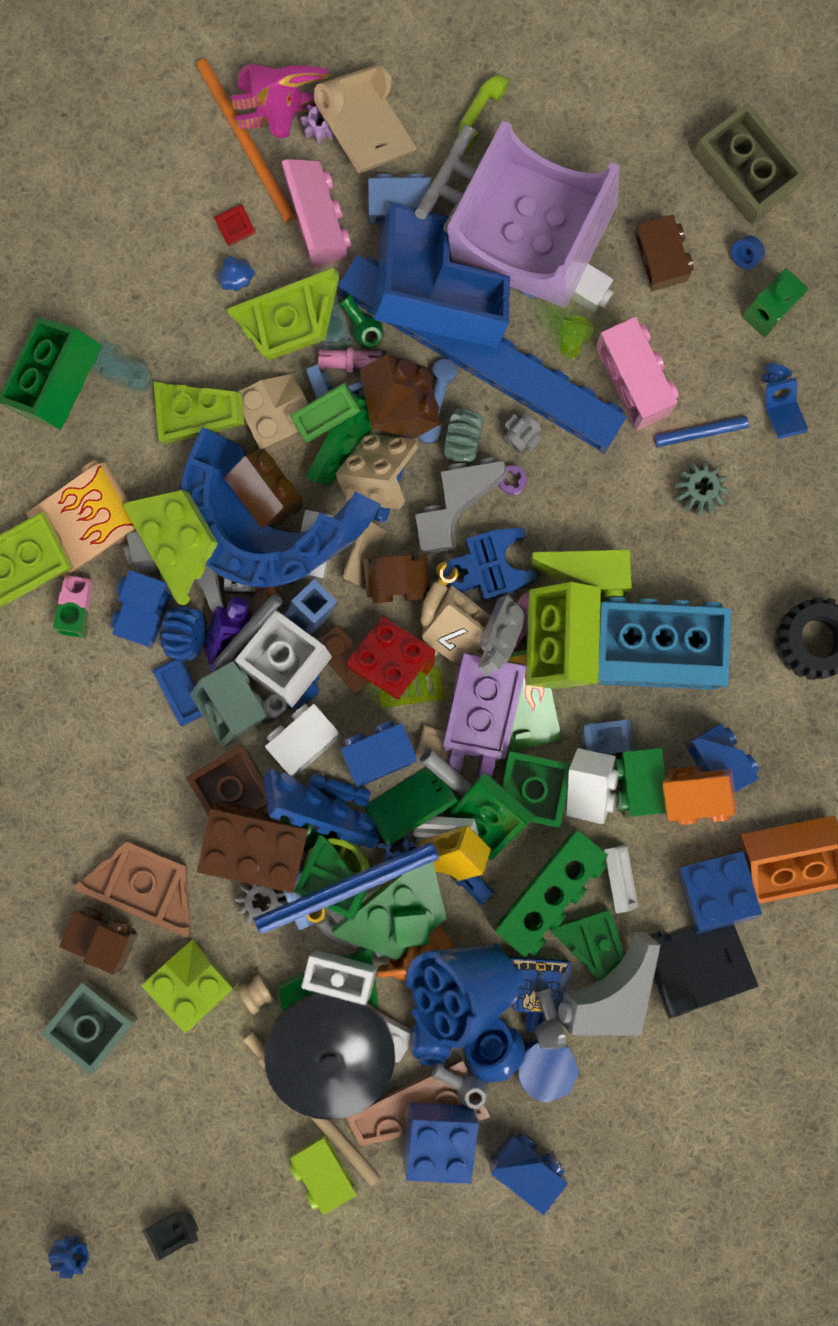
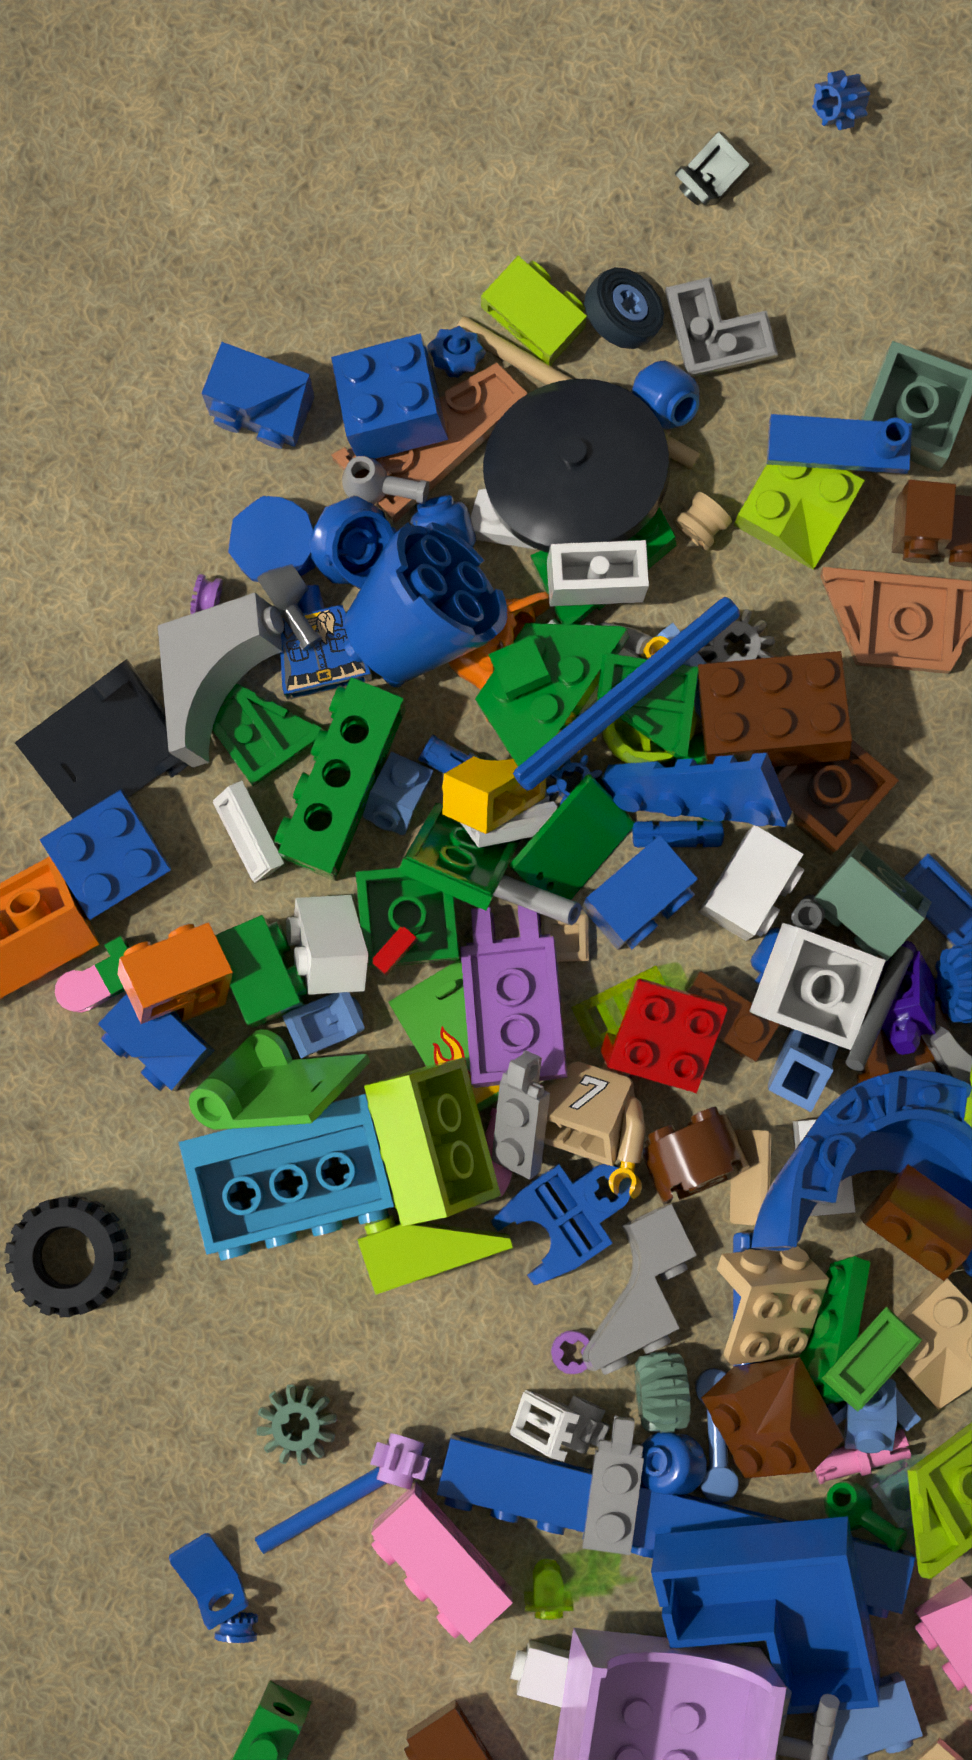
camera: 160 degrees right, 0 degrees up
none -> bright pink leg [55,936,130,1013]
none -> bright green door [189,1029,370,1130]
none -> medium lavender bush [190,574,223,614]
none -> medium blue bracket [363,752,434,835]
none -> lavender gear [370,1433,431,1490]
none -> red tile [372,927,418,976]
none -> blue piece [427,326,486,378]
none -> white tile [510,1390,580,1462]
none -> light grey hinge [582,1416,644,1555]
none -> black bush [584,267,664,349]
none -> blue head [631,360,700,430]
none -> blue head [641,1432,707,1496]
none -> light grey brick [665,277,778,377]
none -> blue piece [767,414,912,474]
none -> medium blue bracket [844,1379,897,1453]

